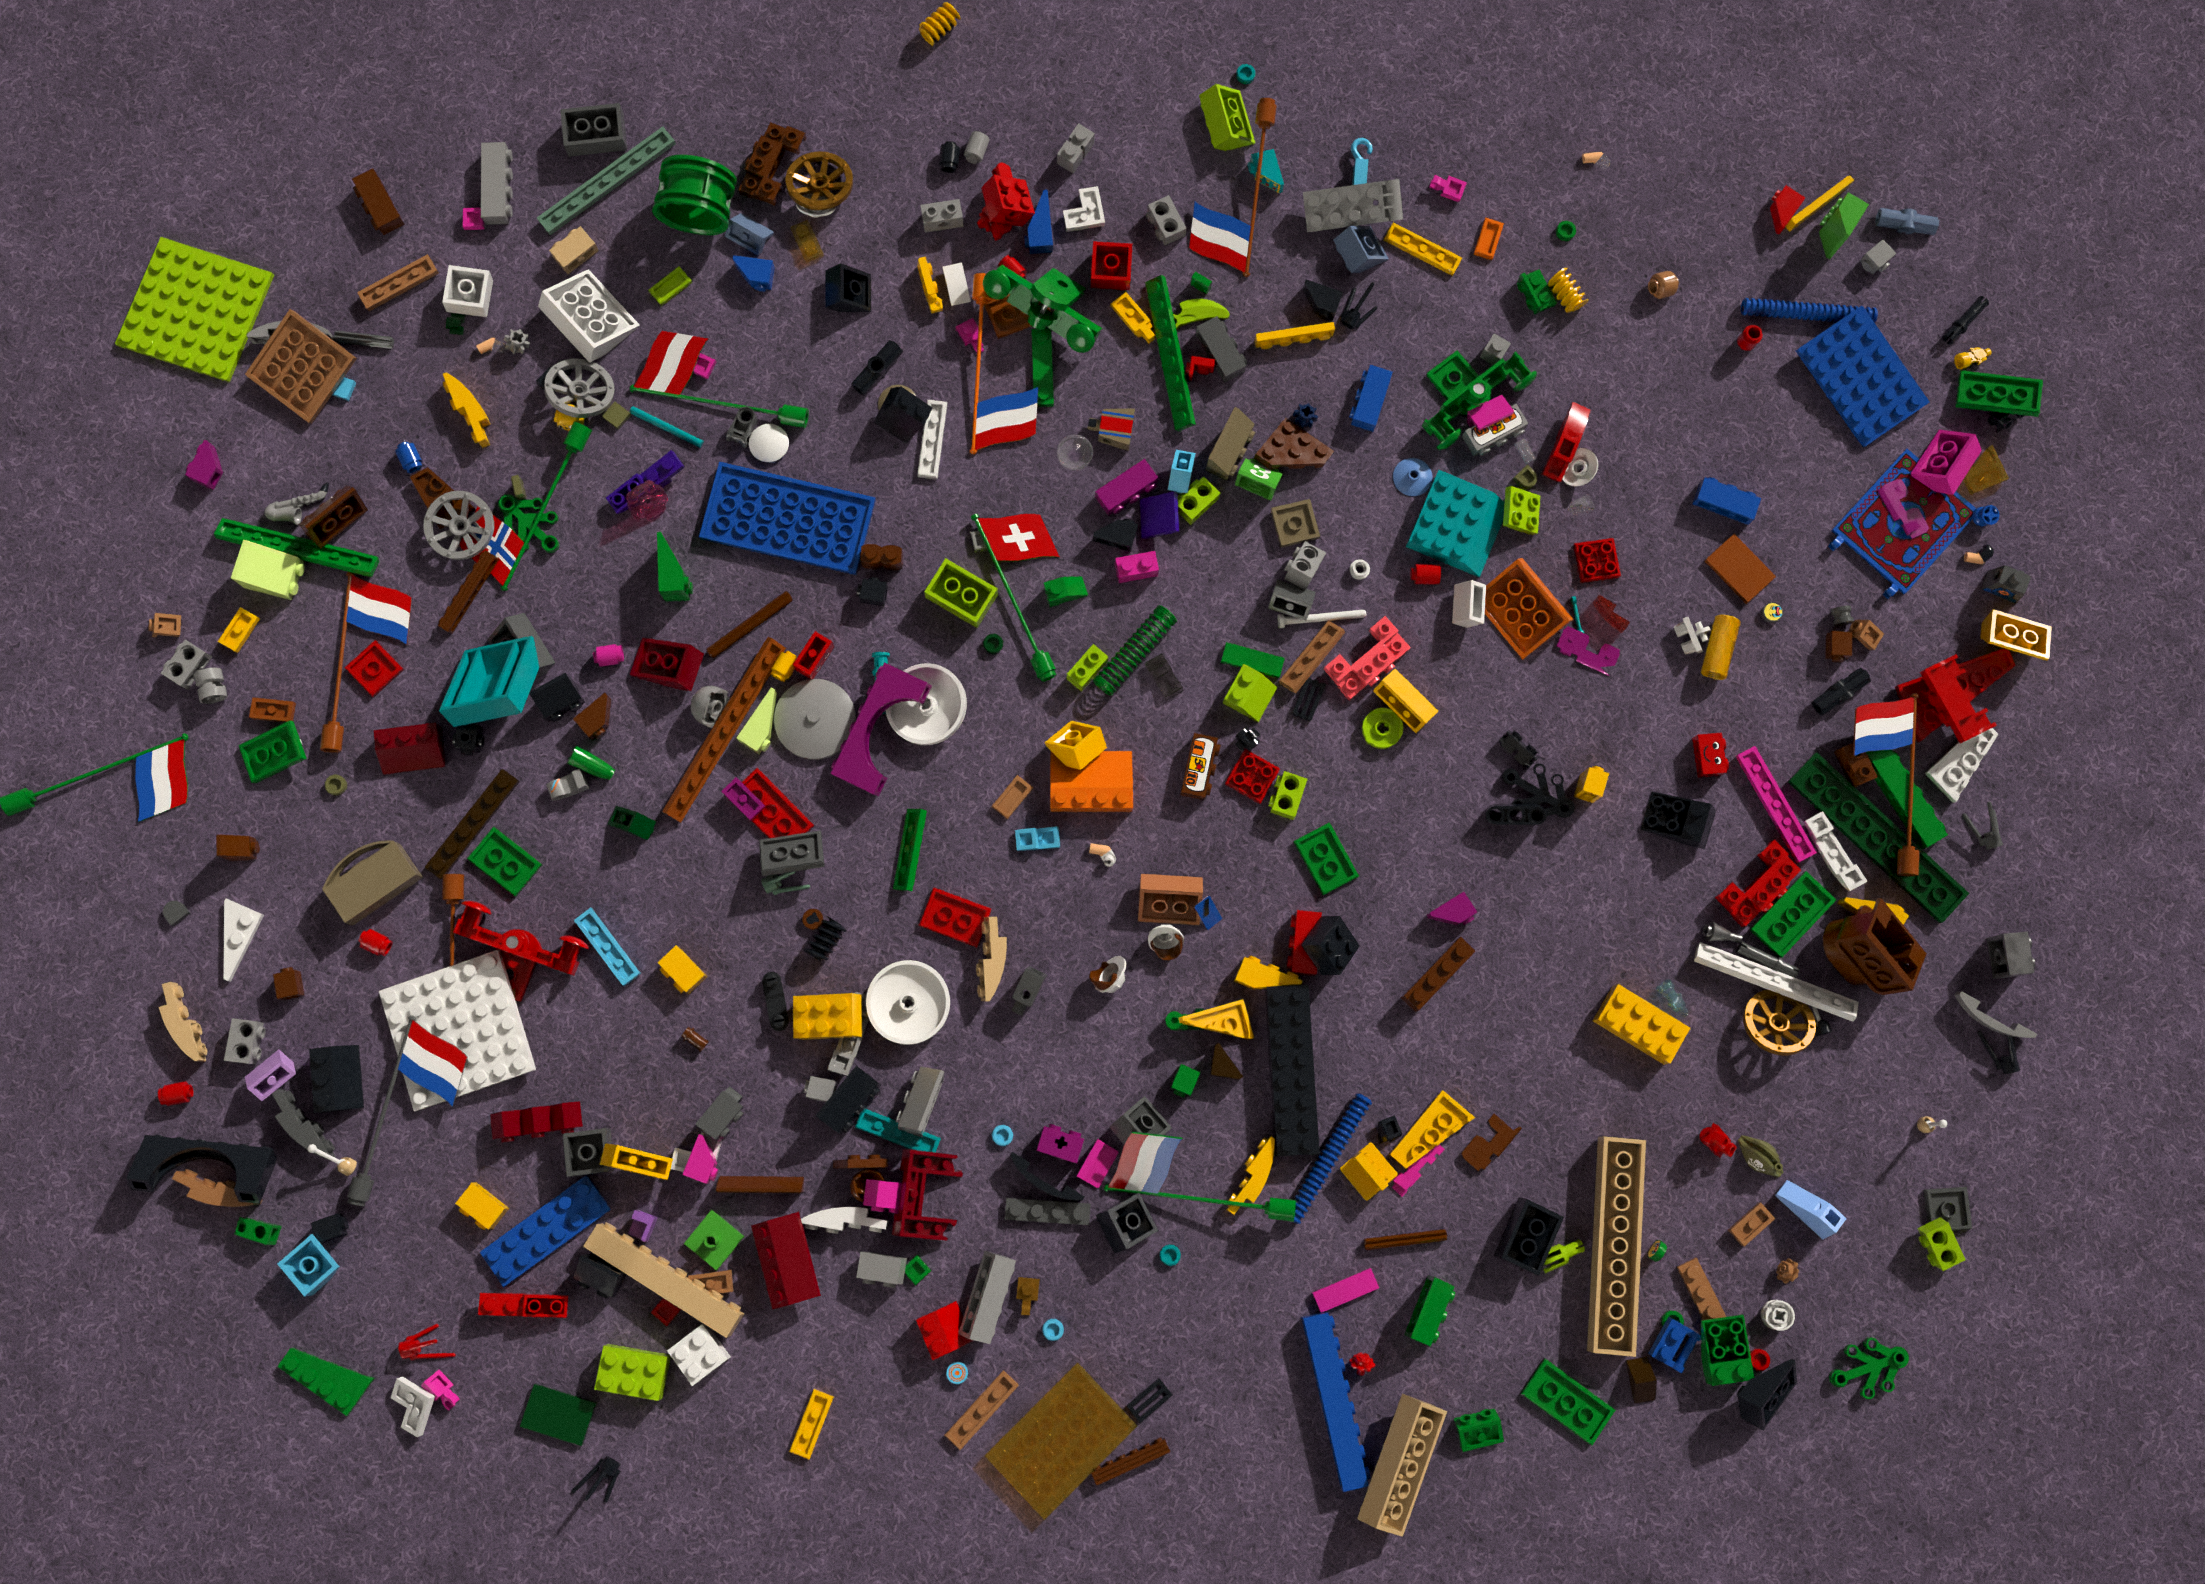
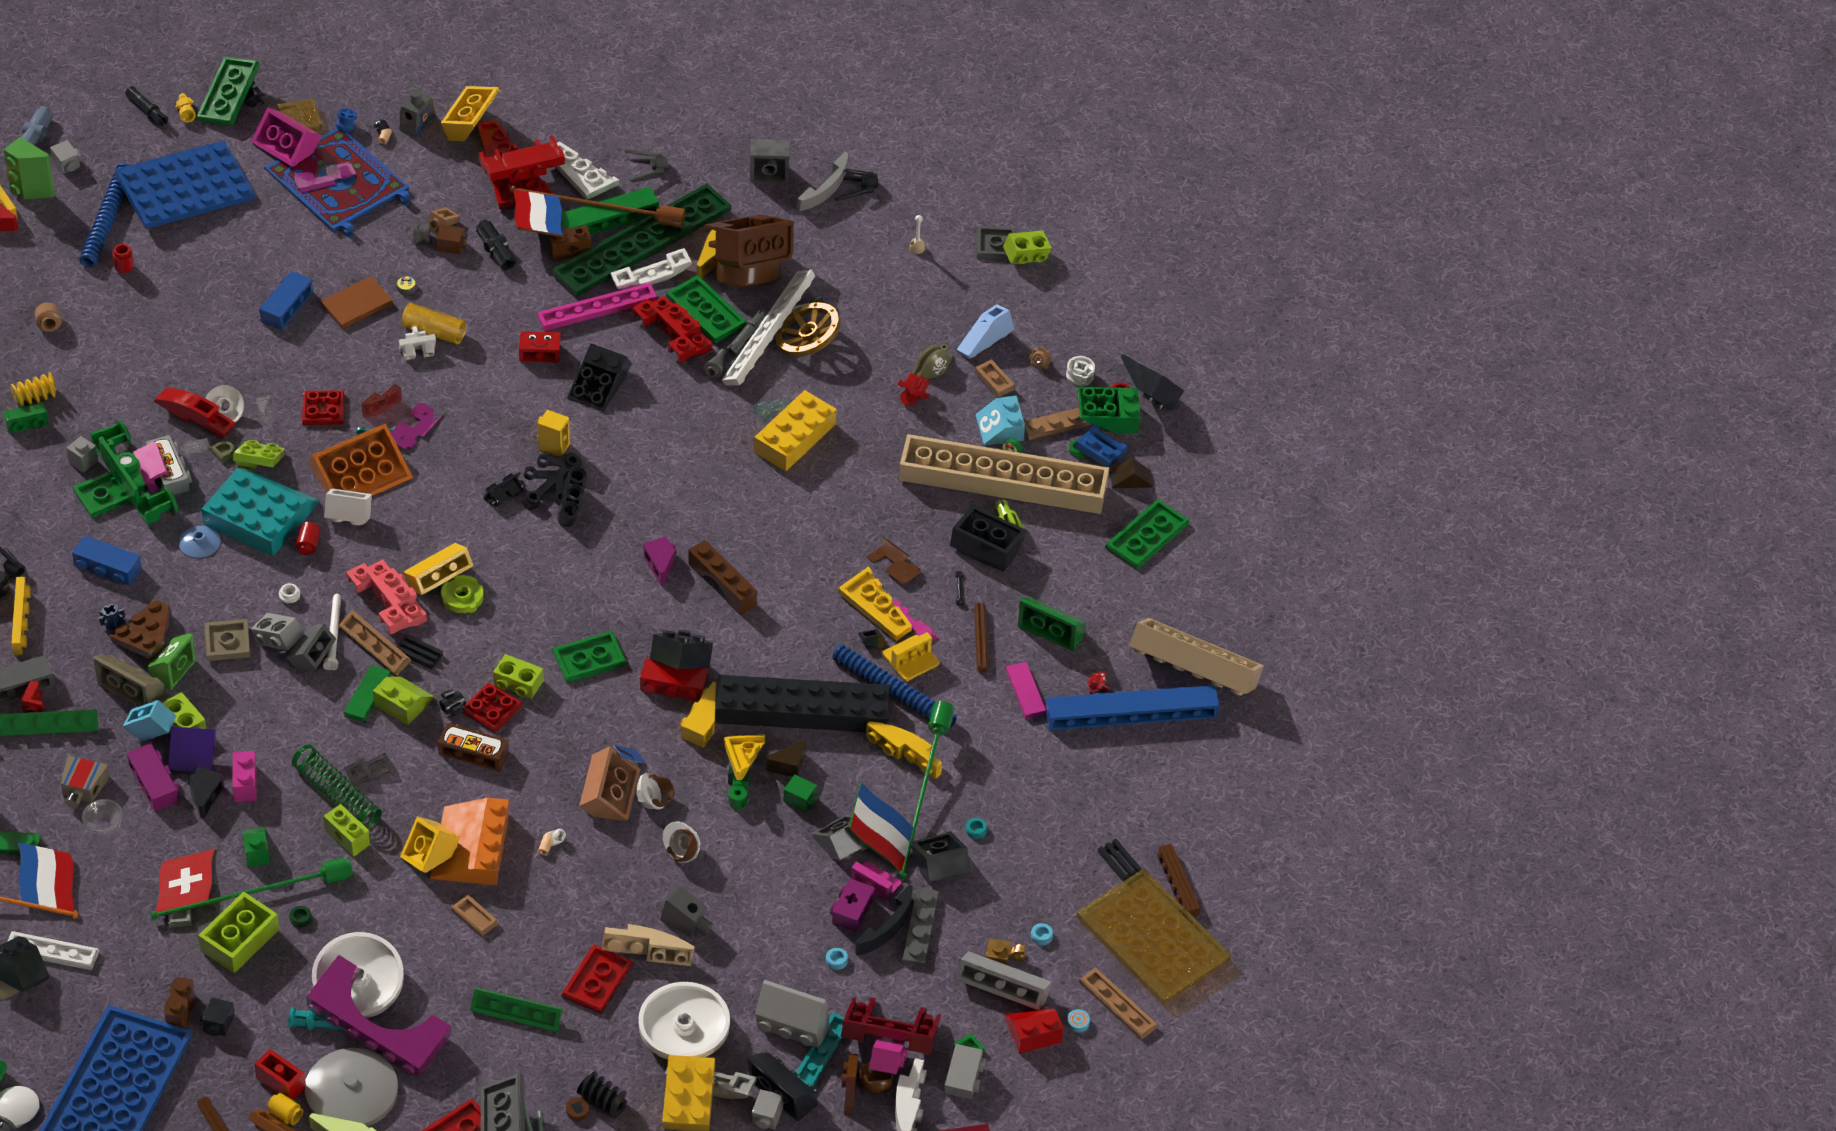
camera: 80 degrees left, 30 degrees down
medium azure slope [1015,826,1060,851] -> none
green bracket [1454,1409,1504,1452] -> none
green plant [1829,1337,1909,1399] -> none
none -> black hinge [955,571,964,606]
none -> medium azure slope [976,396,1025,446]

